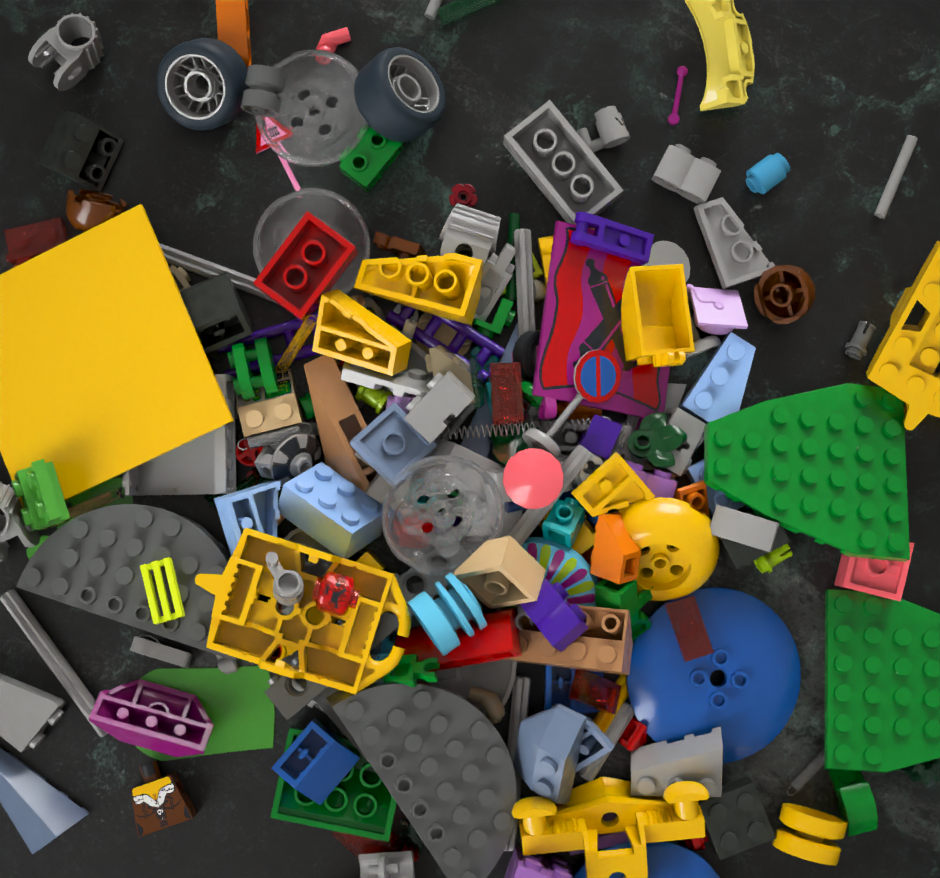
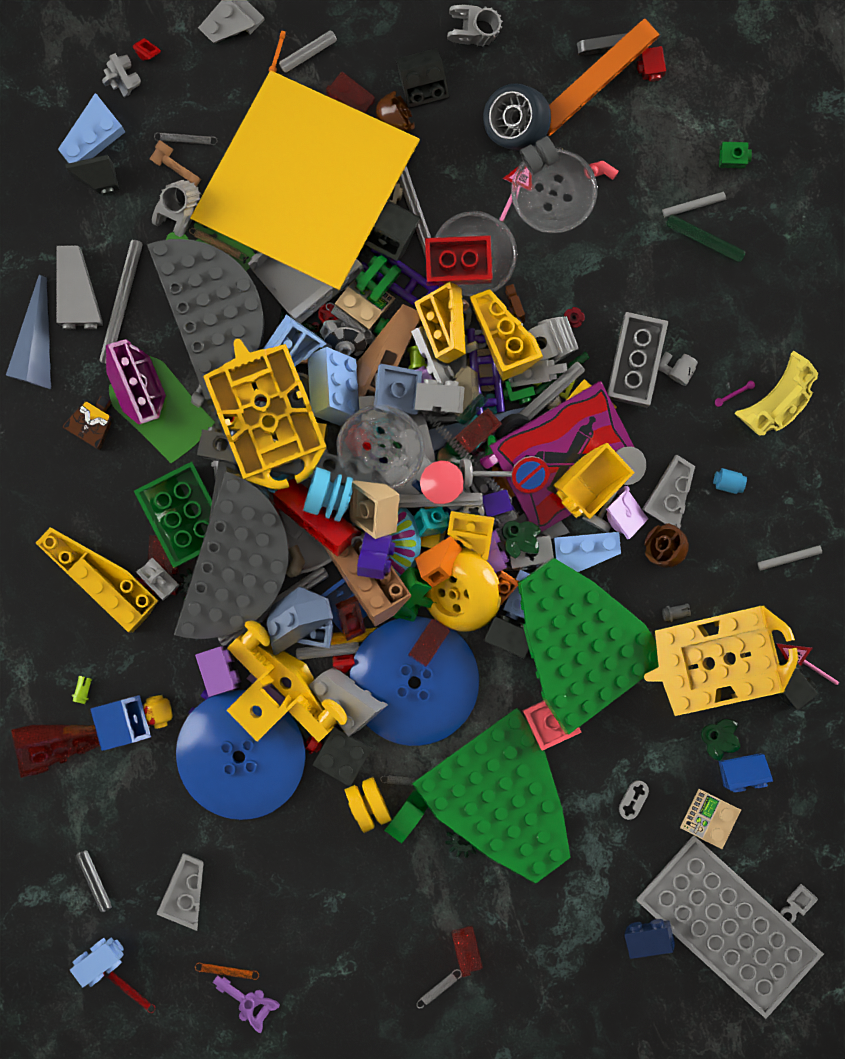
camera: 50 degrees right, 0 degrees up
bright green brick [11,459,70,532] -> none
light grey piece [130,634,193,669] -> none
neon yellow tile [140,557,185,625] -> none
light grey piece [266,552,304,606] -> none
blue slope [272,718,361,805] -> none
yellow piece [276,315,317,373] -> none
head [311,572,360,616] -> none
green brick [339,125,404,193] -> none
black wheel [354,47,445,142] -> none
green plate [383,654,440,687] -> none
dark purple plate [570,212,654,265] -> none
light grey brick [651,144,721,204] -> none
light grey slope [710,504,779,553] -> none
lime pin [754,544,793,574] -> none

